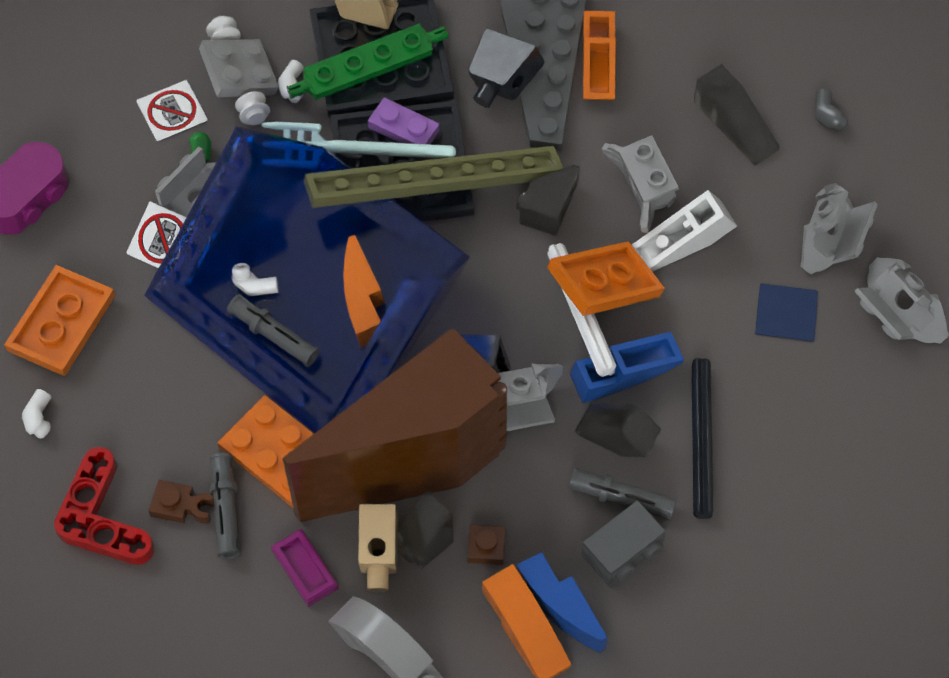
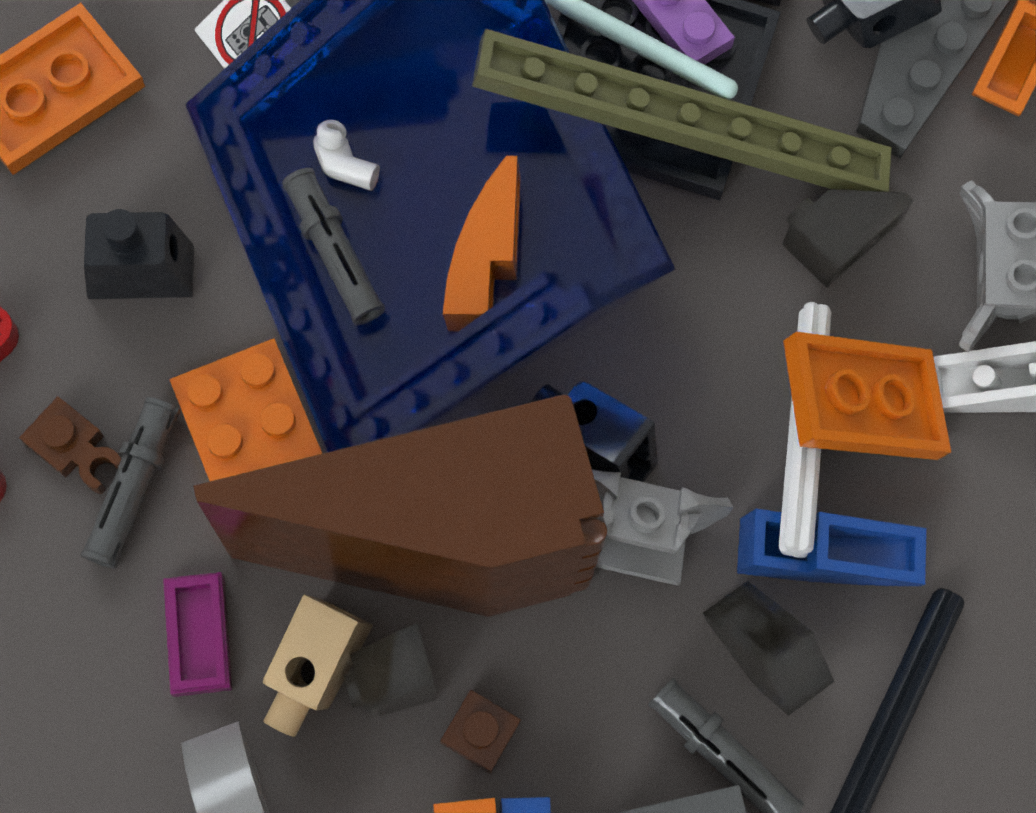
camera: 20 degrees right, 10 degrees up
none -> black torso [84,209,194,299]

